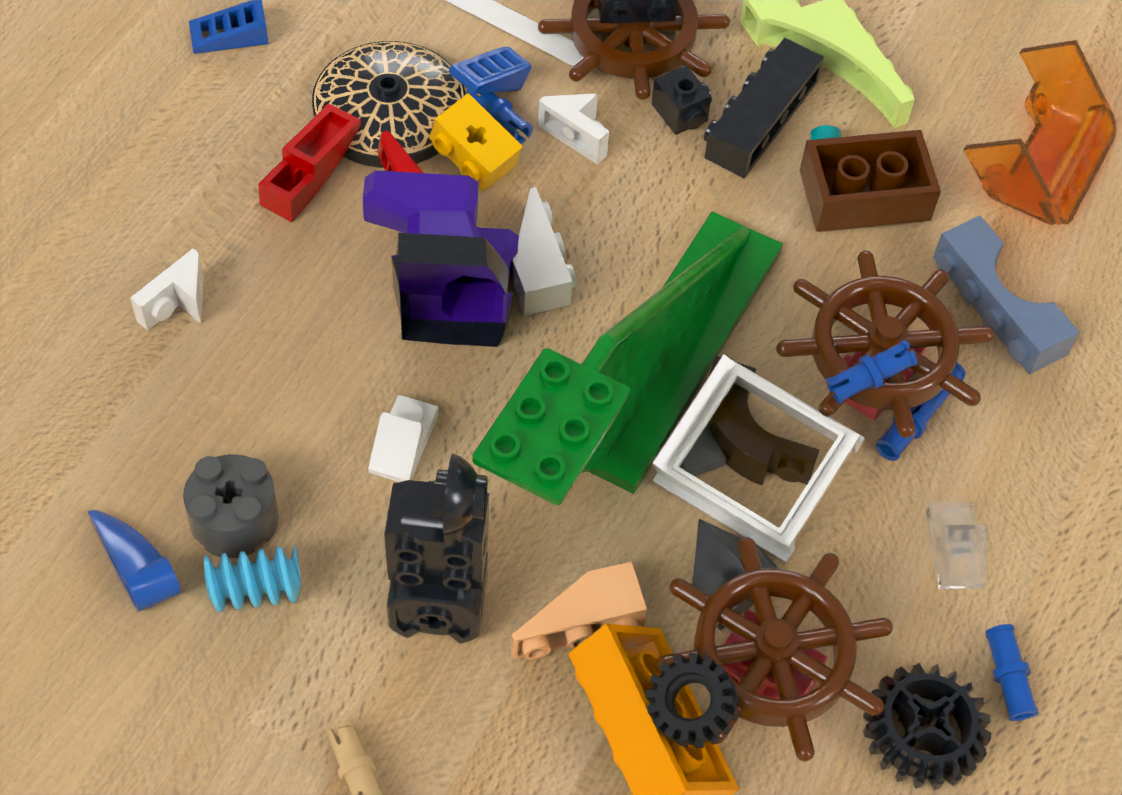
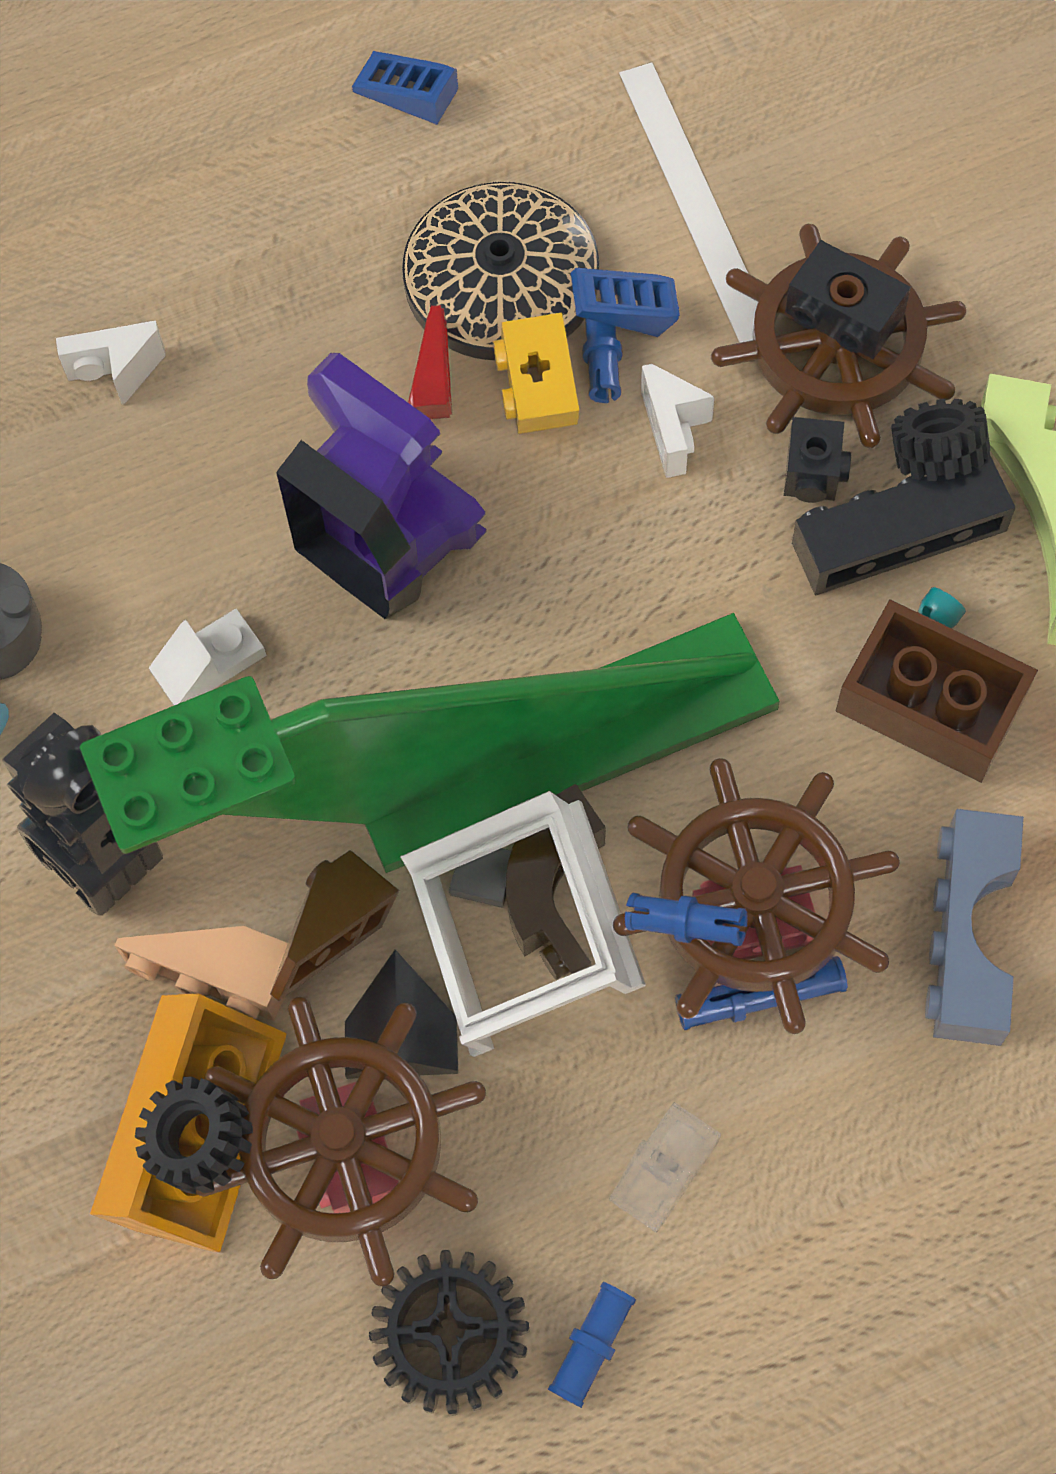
camera: 45 degrees right, 10 degrees up
red slope [258,103,361,222] -> none
white slope [512,187,577,316] -> none
none -> reddish brown slope [270,850,400,1001]
none -> black tyre [891,399,991,481]

